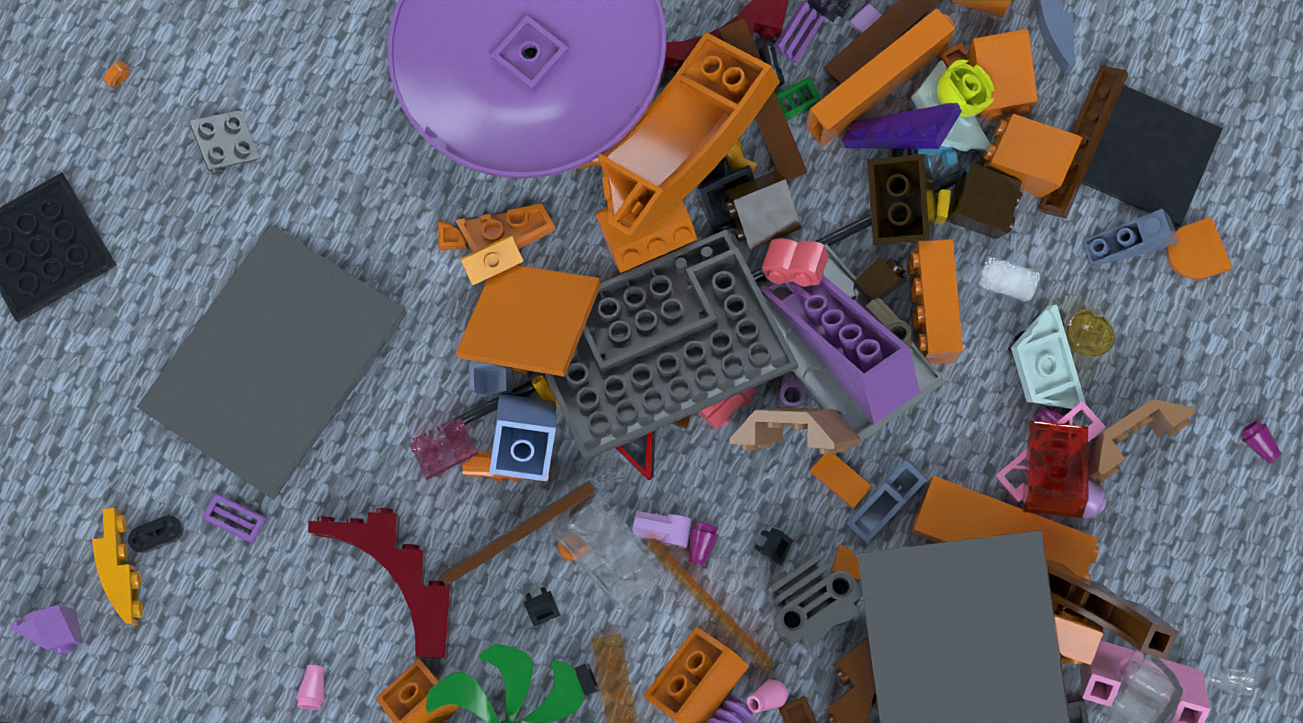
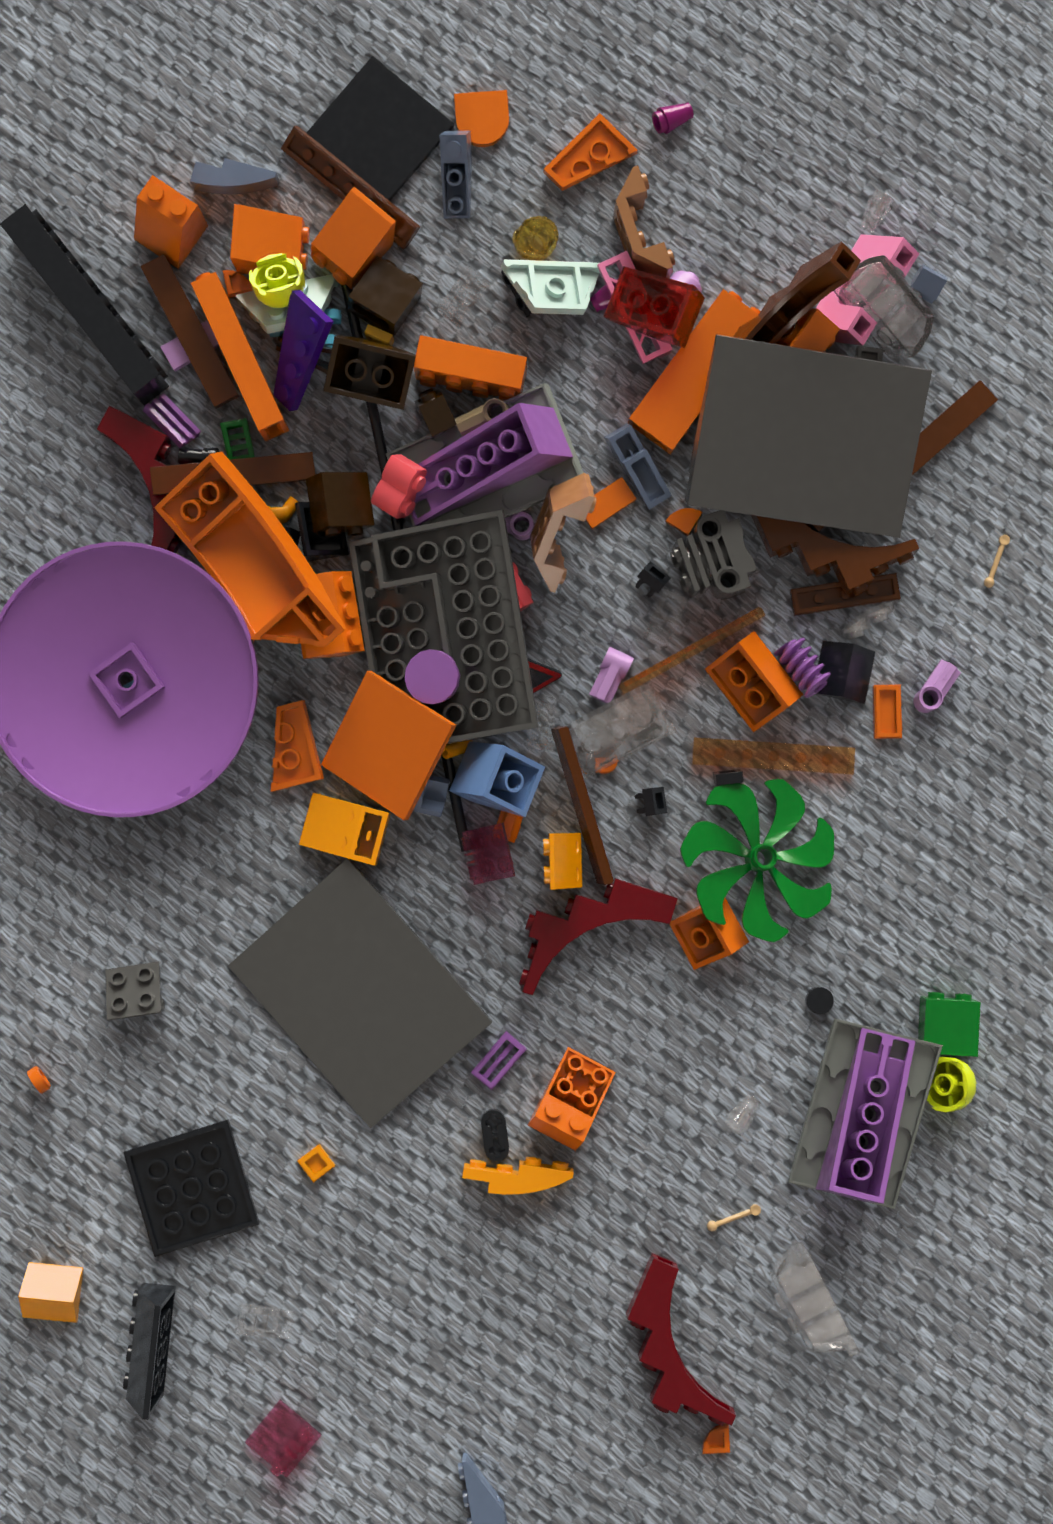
camera: 80 degrees left, 10 degrees up
medium lavender slope [10,605,83,655] -> none
bright pink cone [295,665,325,710] -> none
orange tile [438,222,467,250] -> none
light orange plate [460,235,524,286] -> none
magenta cone [688,521,719,566] -> none
bright pink cone [747,679,788,713] -> none
none -> light orange tile [297,1144,335,1183]
none -> light orange slope [299,793,391,866]
none -> medium lavender tile [405,649,460,705]
none -> orange slope [528,1047,616,1151]
none -> orange wing [543,113,638,191]
none -> light orange slope [543,833,582,890]

